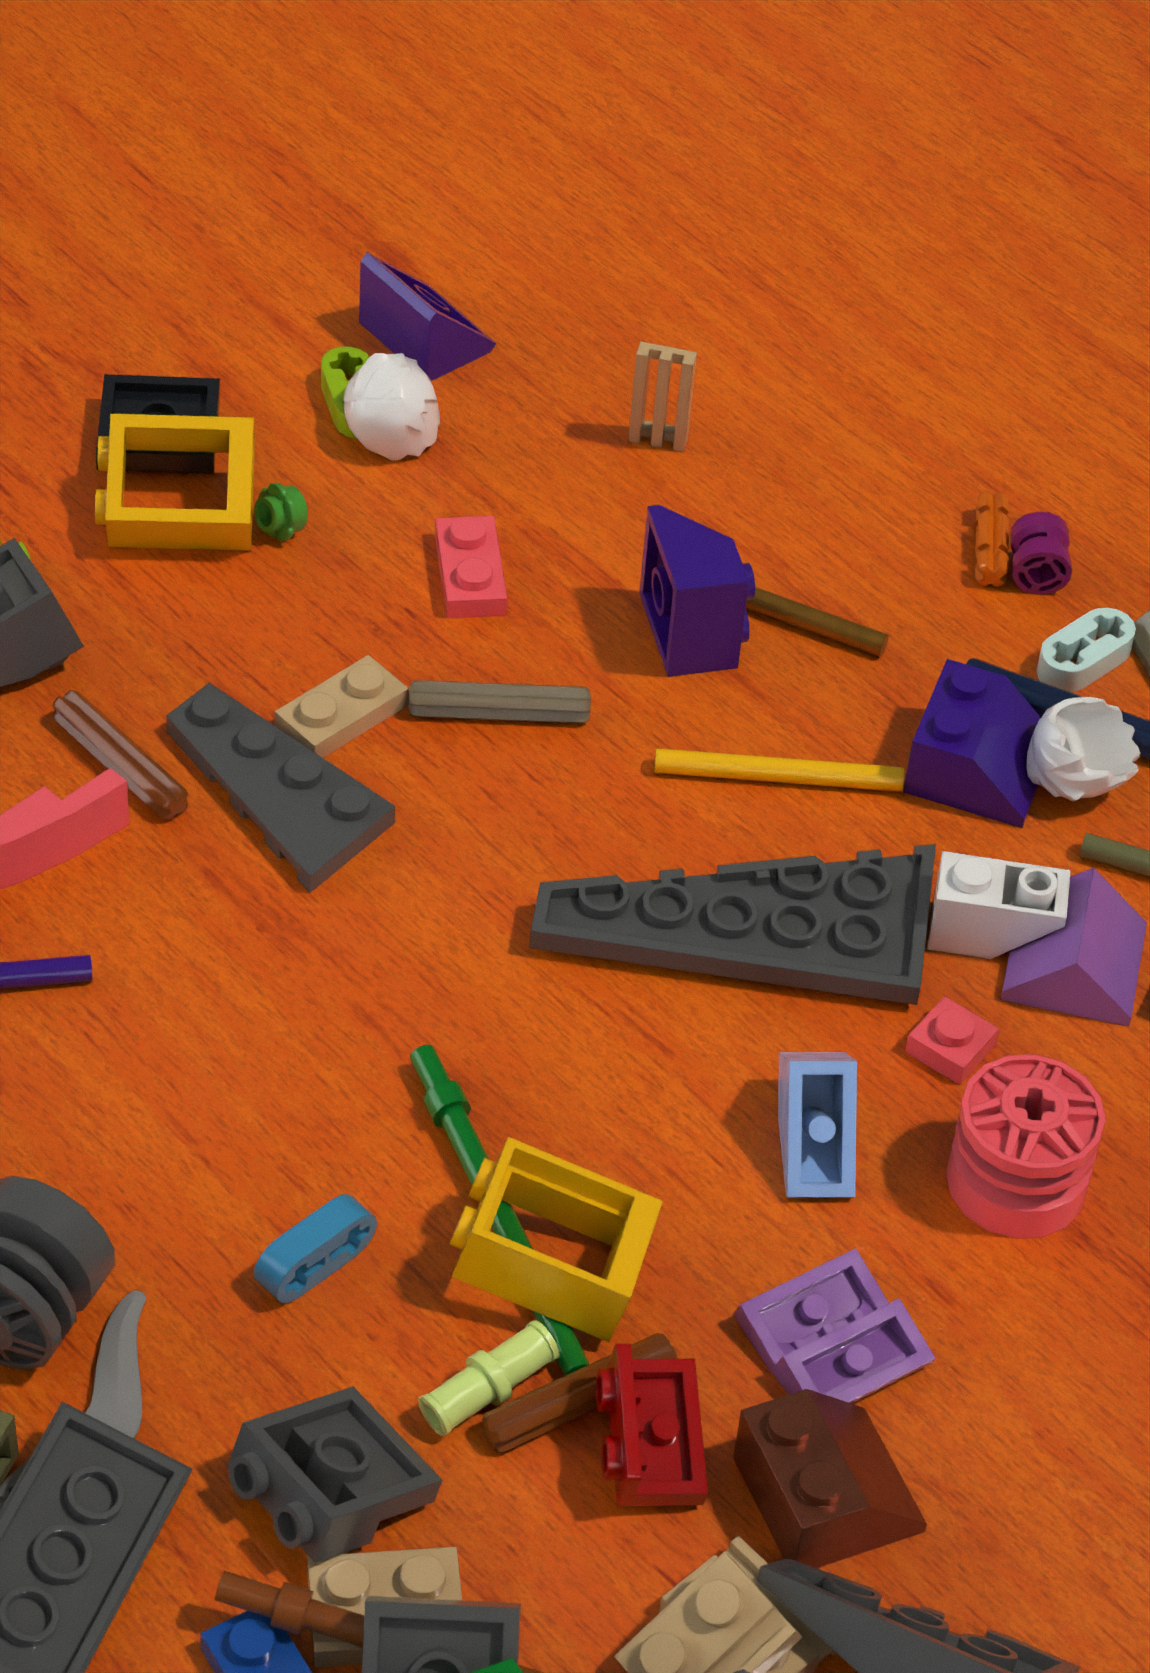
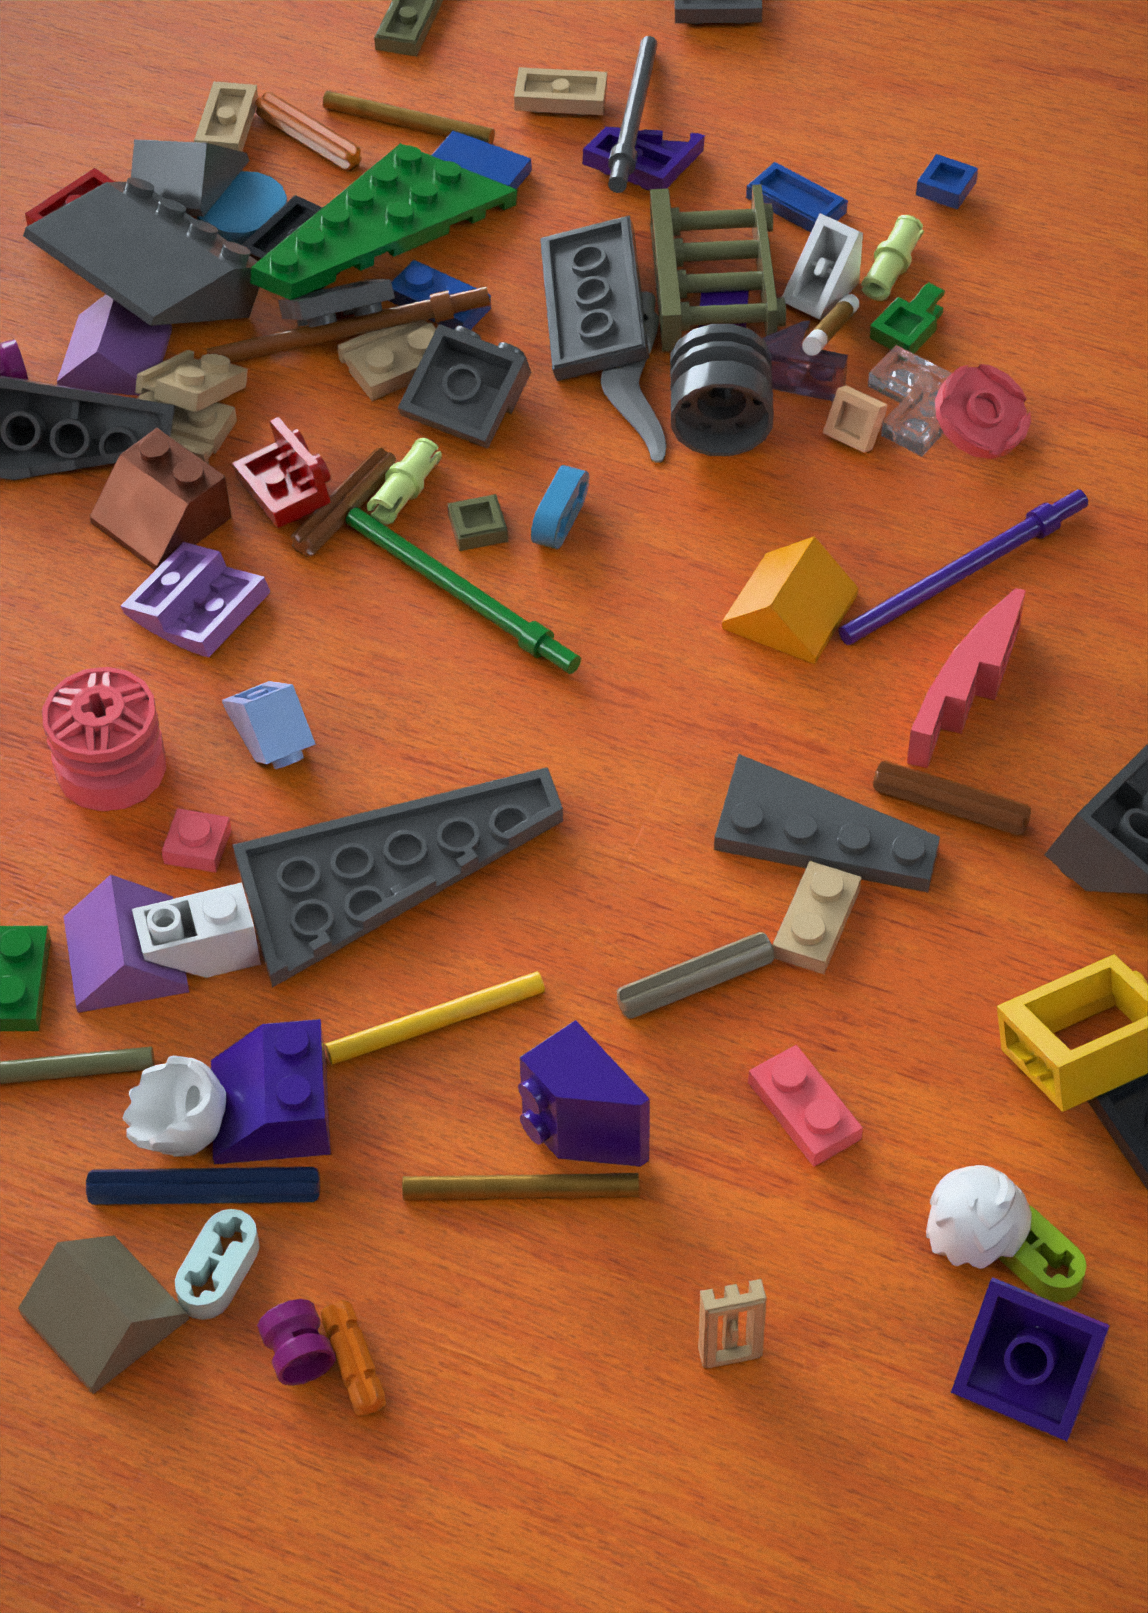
camera: 160 degrees right, 5 degrees up
bright green plate [254,483,308,541] -> none
yellow window [449,1137,663,1342] -> none
none -> olive tile [447,494,508,551]
none -> light orange slope [722,536,859,664]

